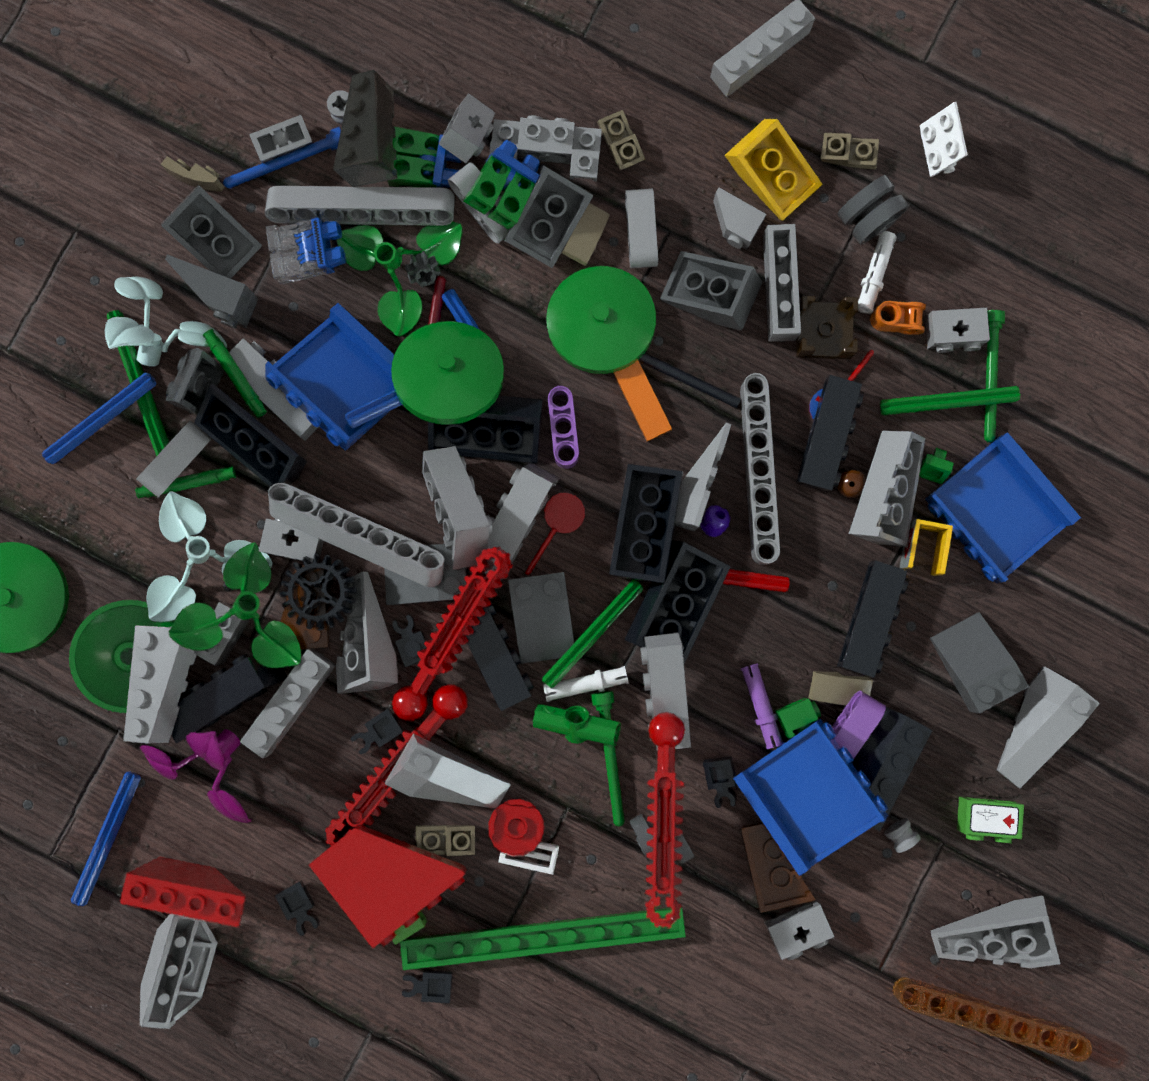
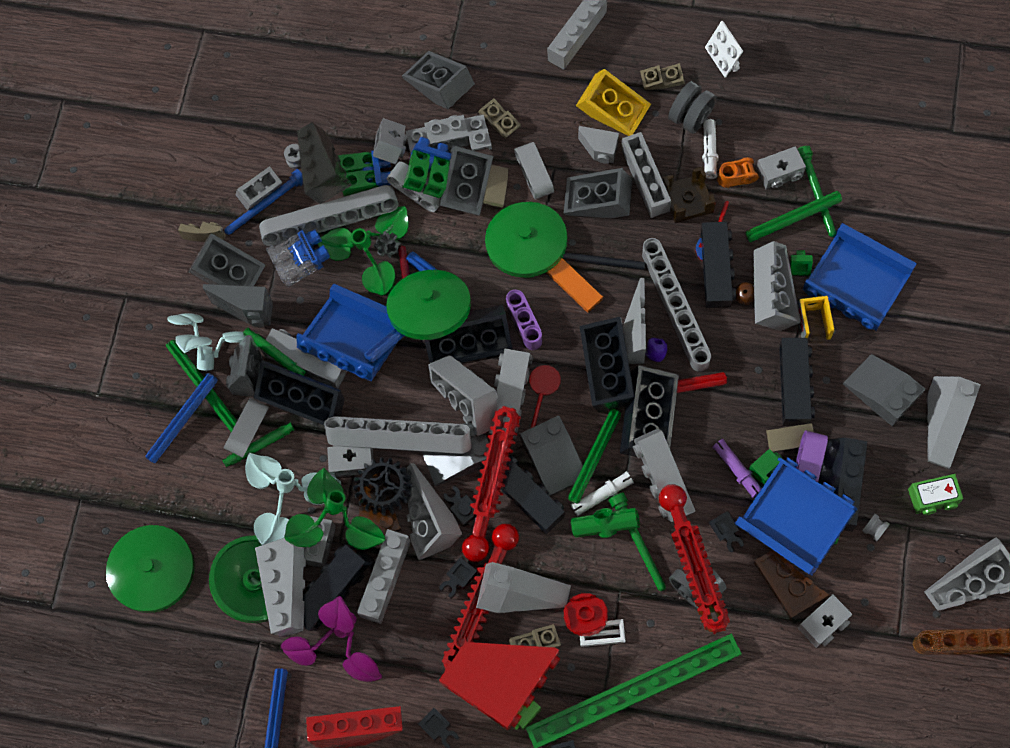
camera: 10 degrees left, 15 degrees down
none -> dark grey slope [402,51,475,109]

